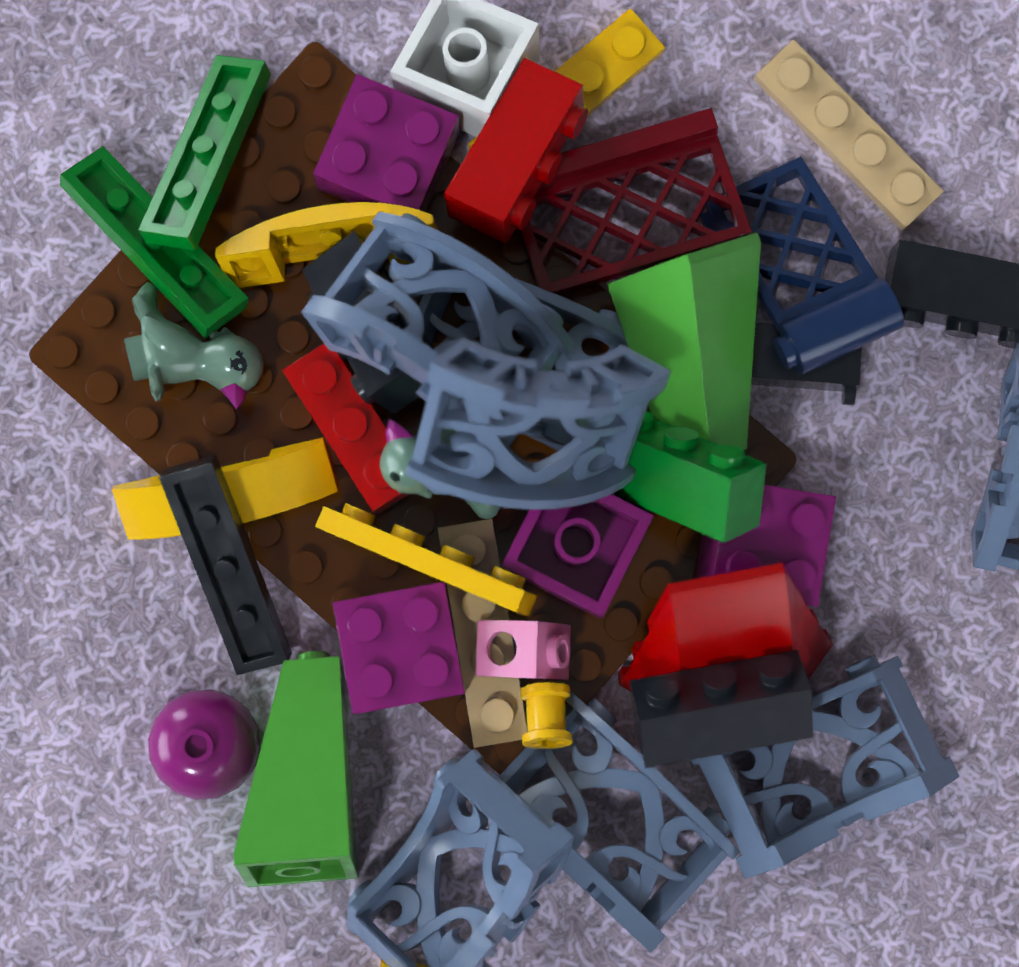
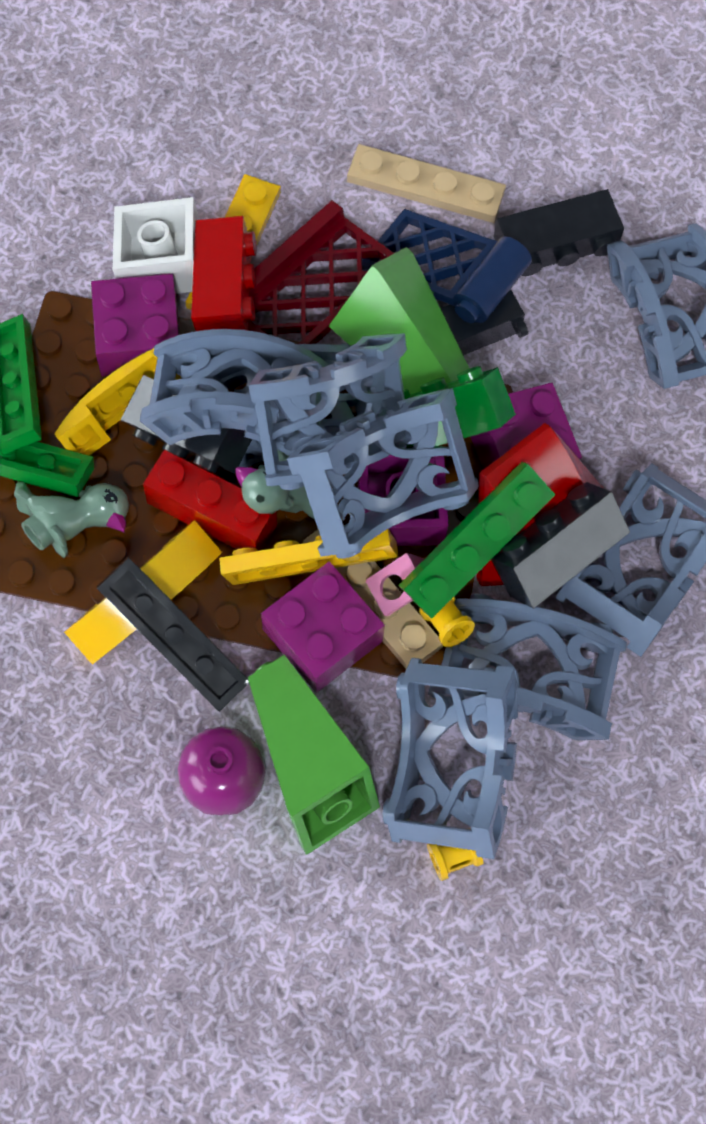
camera: 25 degrees left, 15 degrees down
none -> sand blue fence [287,388,479,559]
none -> green plate [398,462,555,619]

